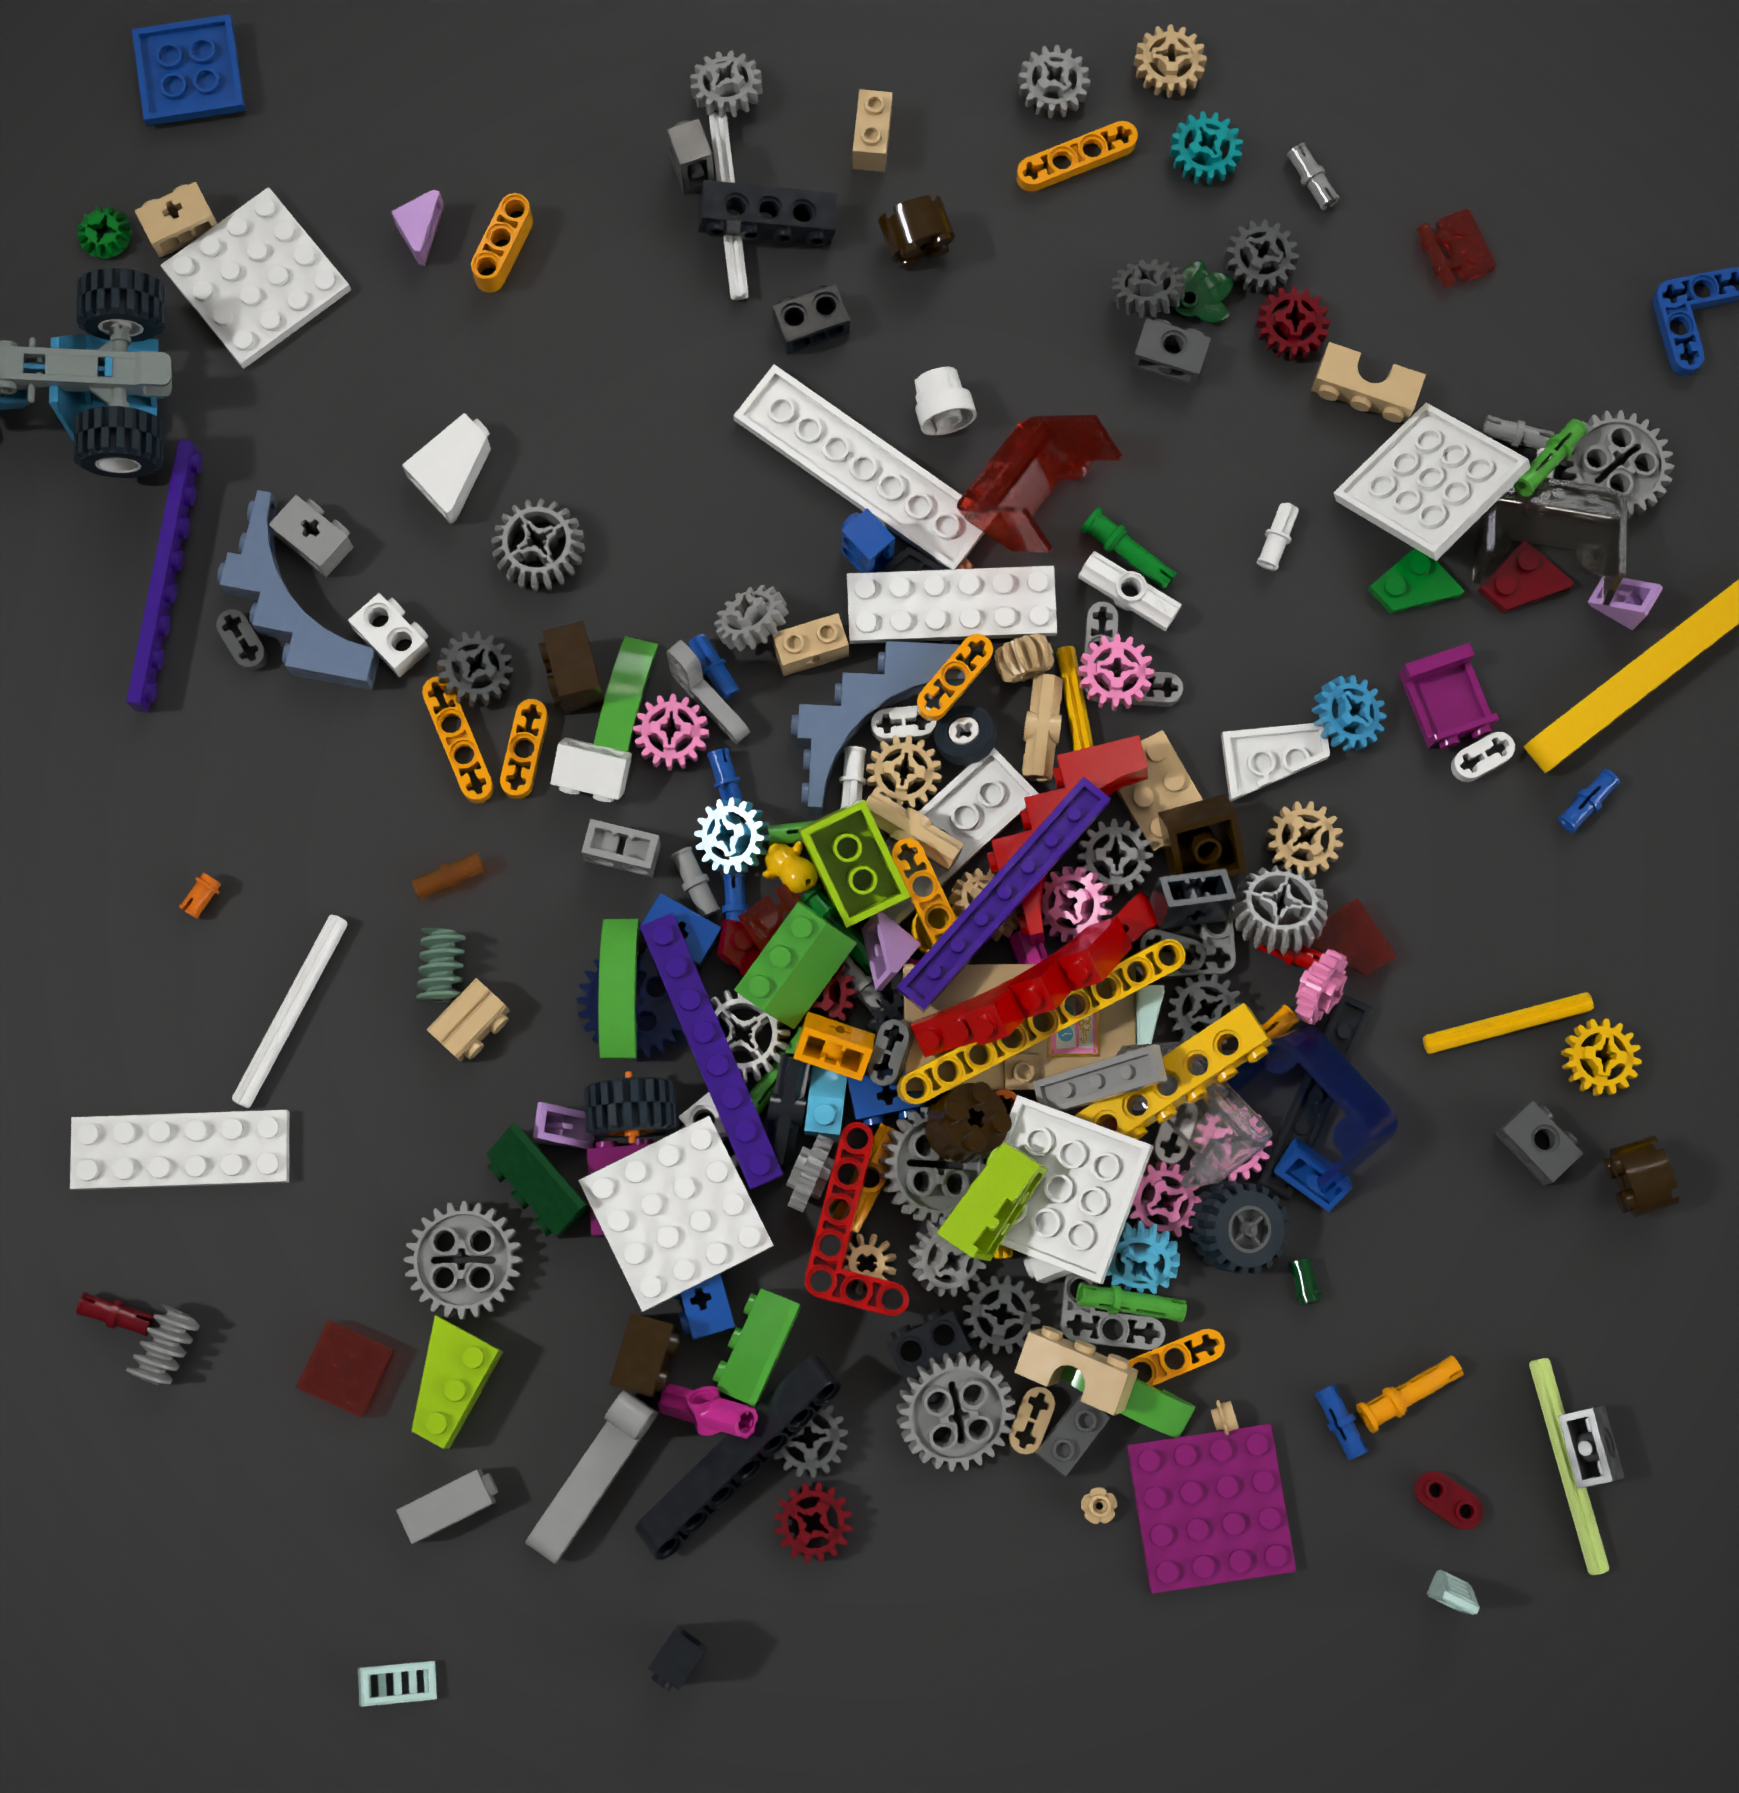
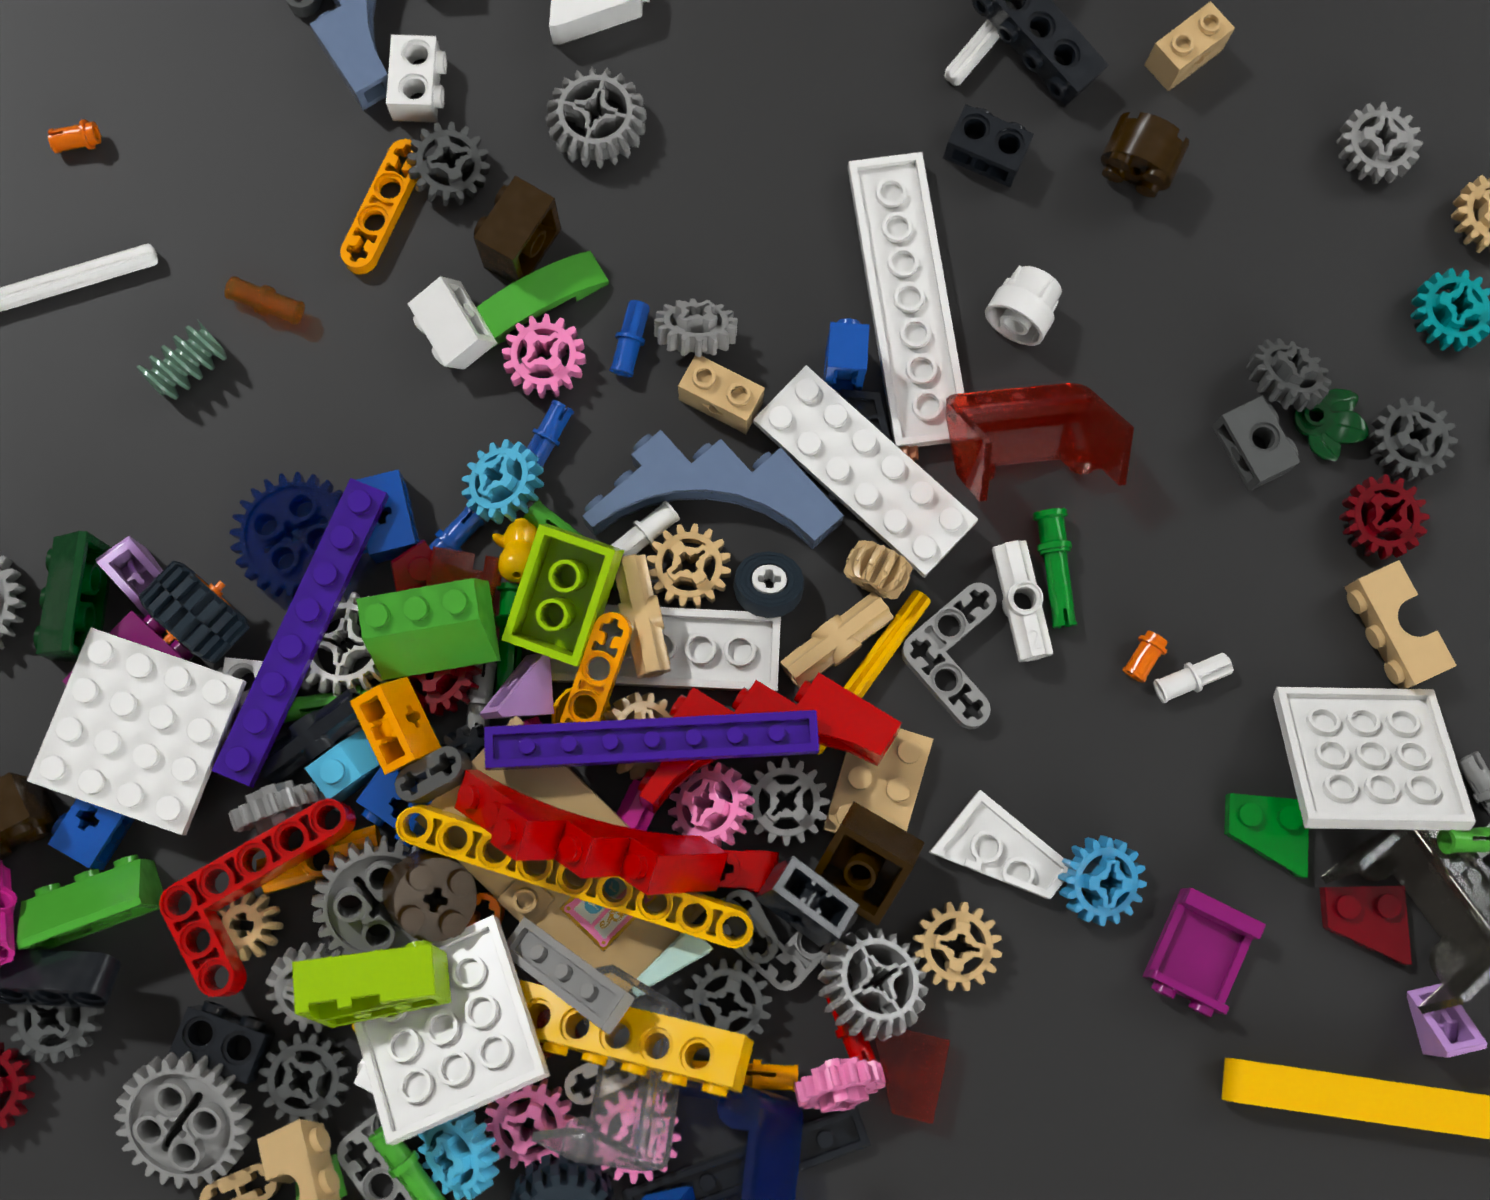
camera: 45 degrees right, 0 degrees up
tan brick [427,978,510,1062] -> none
light orange beam [500,699,549,799] -> none
light grey brick [581,819,662,878] -> none
bright green slope [598,919,639,1059] -> none
light grey beam [666,640,750,744] -> none
light grey pin [671,846,721,918] -> none
white beam [871,706,936,743] -> none
light orange beam [917,634,993,721] -> none
light orange beam [1016,121,1138,192] -> none
bright pink gear [1077,634,1154,711] -> none
white beam [1451,732,1515,782] -> none
blue pin [1557,769,1620,833] -> none
none -> orange pin [1122,630,1168,683]

